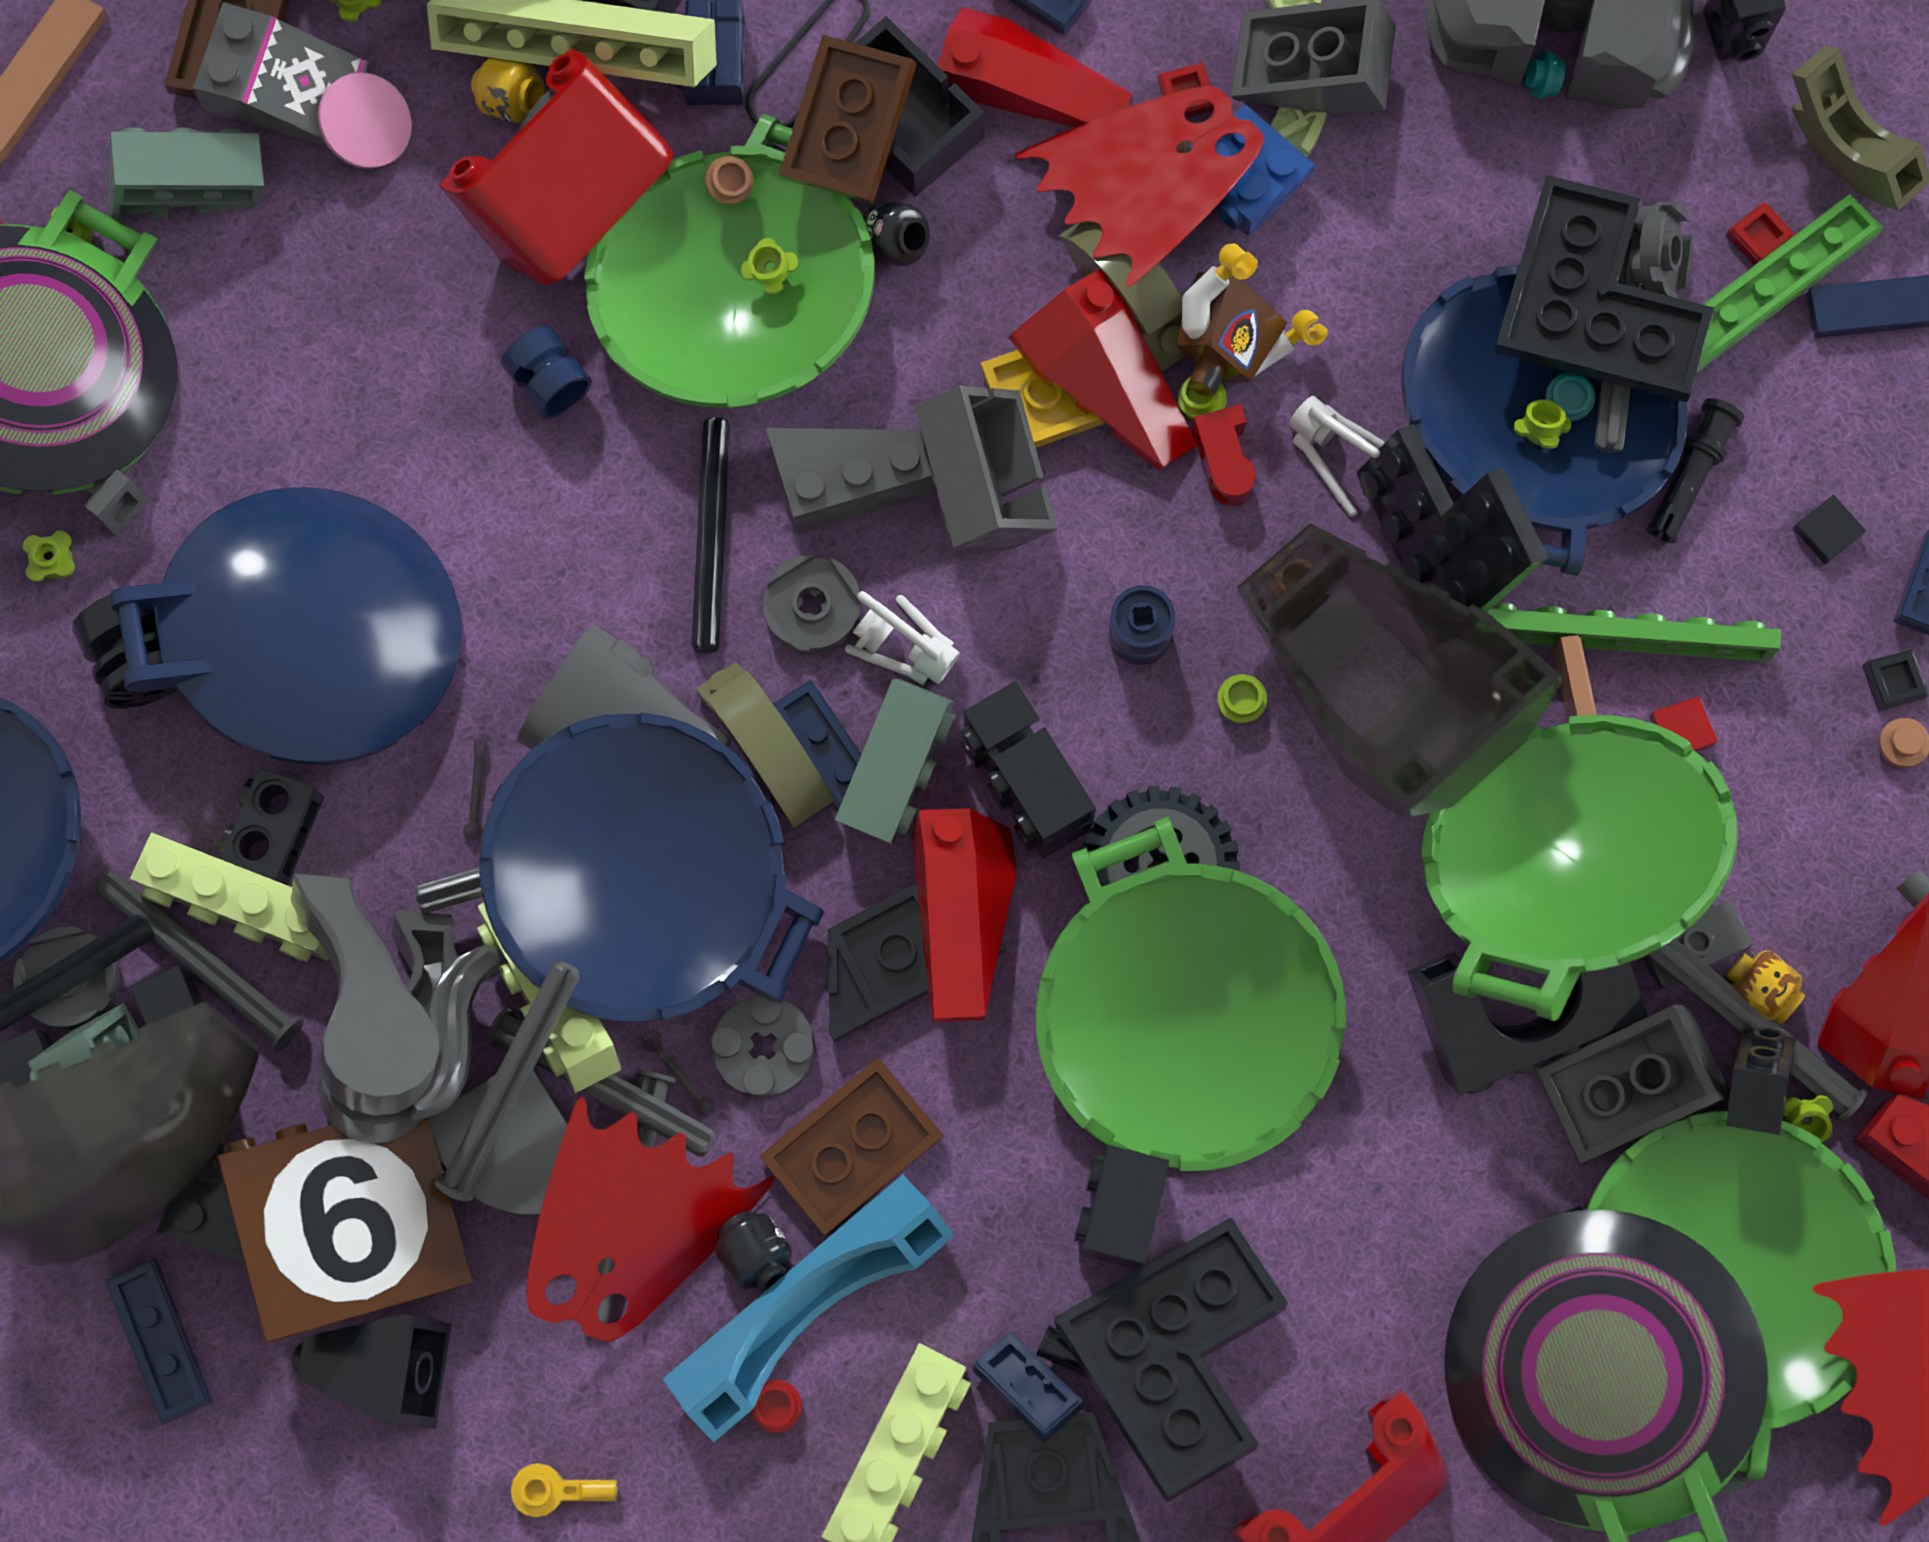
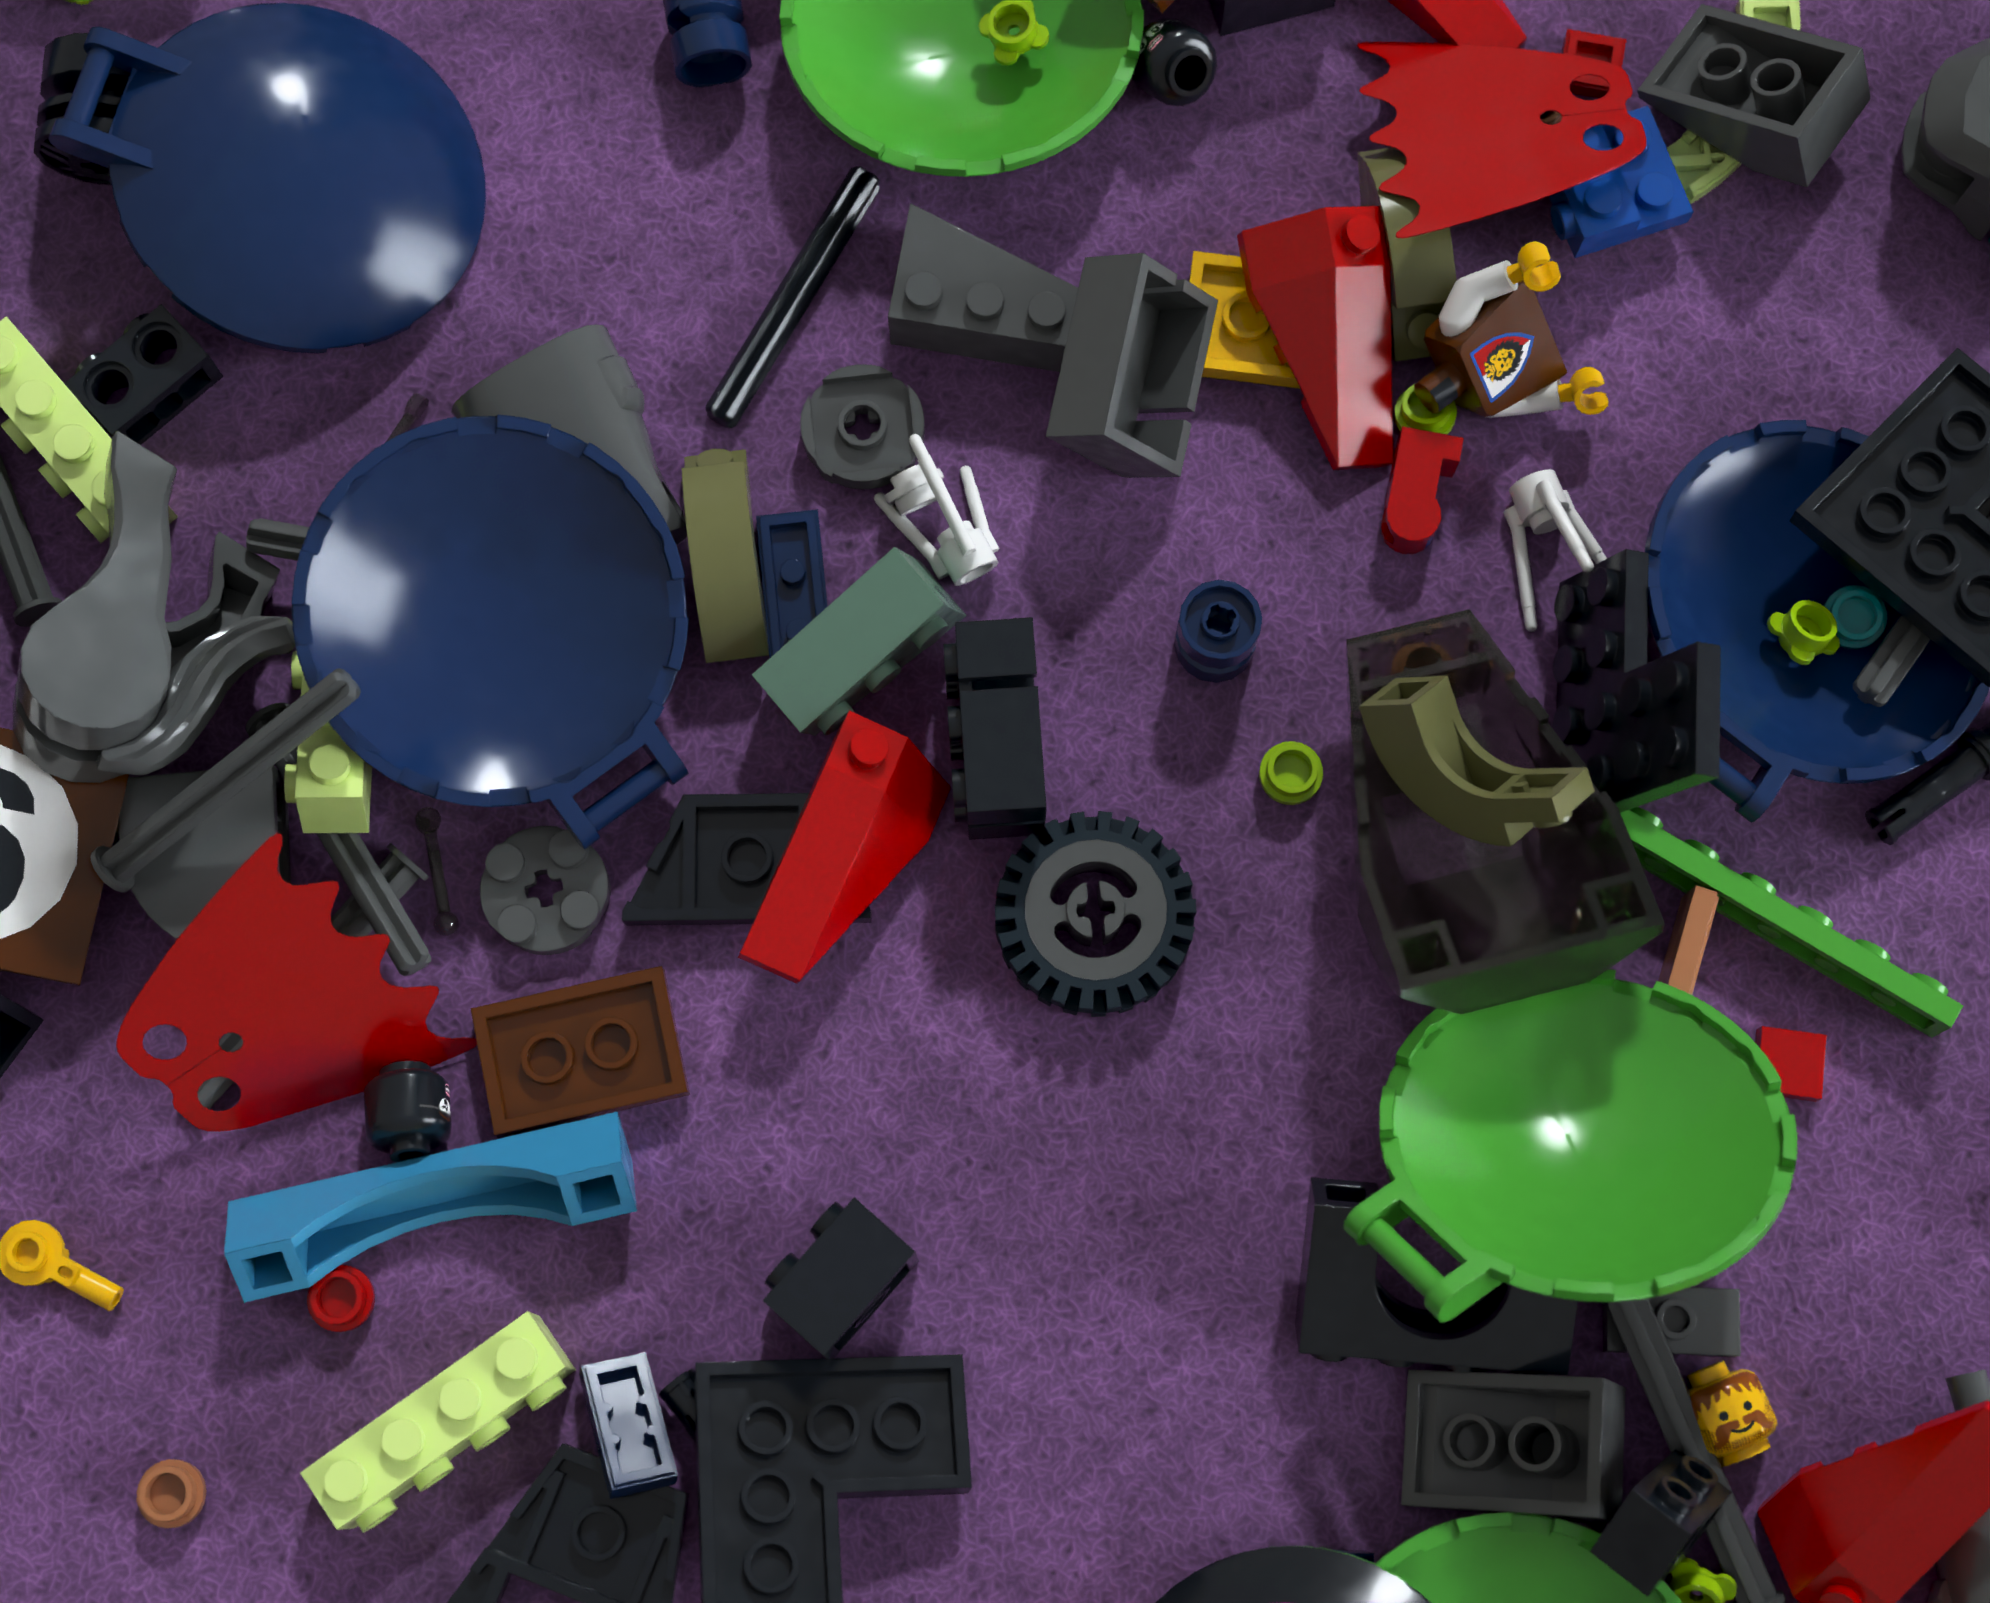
camera: 25 degrees right, 0 degrees up
bright green dish [1036,817,1346,1171] -> none
none -> olive arch [1359,675,1594,847]

